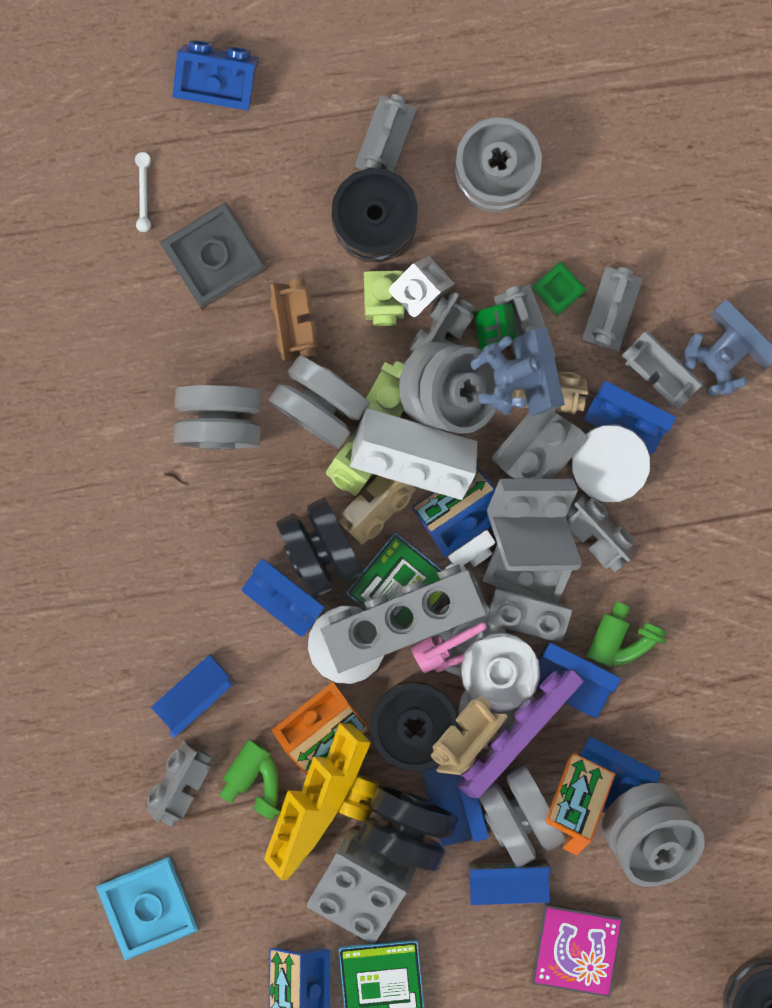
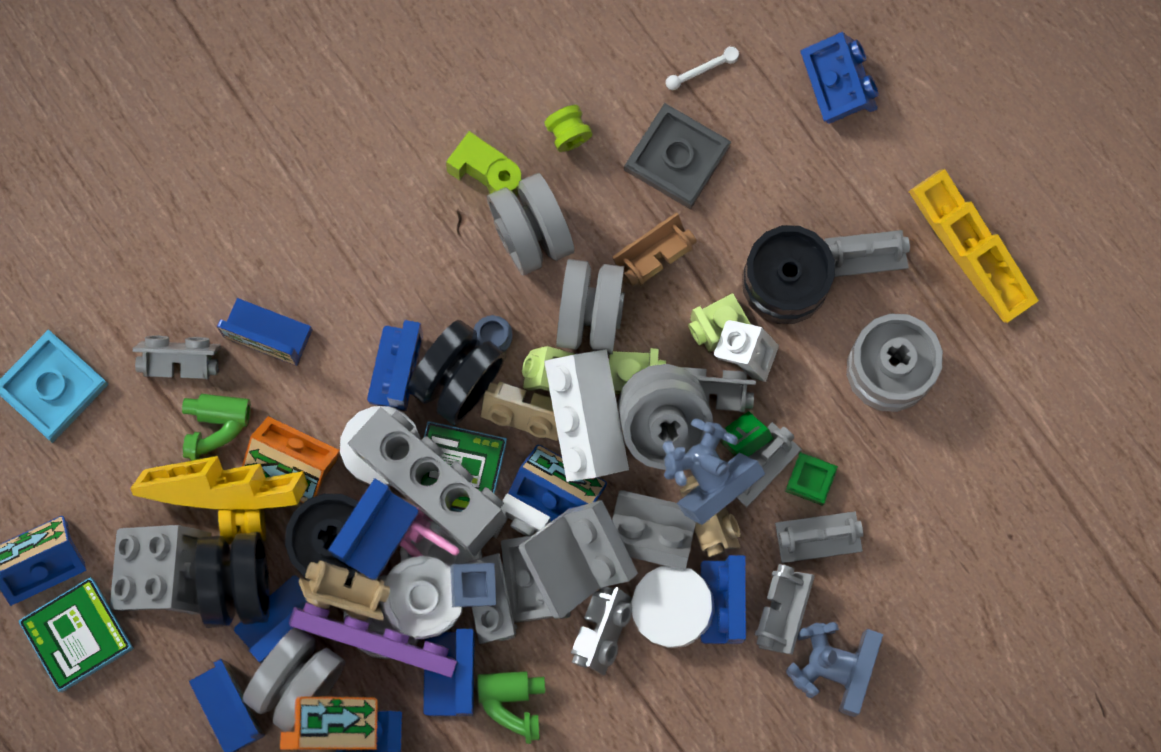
camera: 60 degrees right, 10 degrees down
none -> blue panel [329,478,419,580]
none -> lime leg [446,131,521,196]
none -> sand blue plate [450,563,496,607]
none -> sand blue plate [474,315,513,351]
none -> lime wheel [544,105,593,152]
none -> yellow slope [908,169,1039,323]

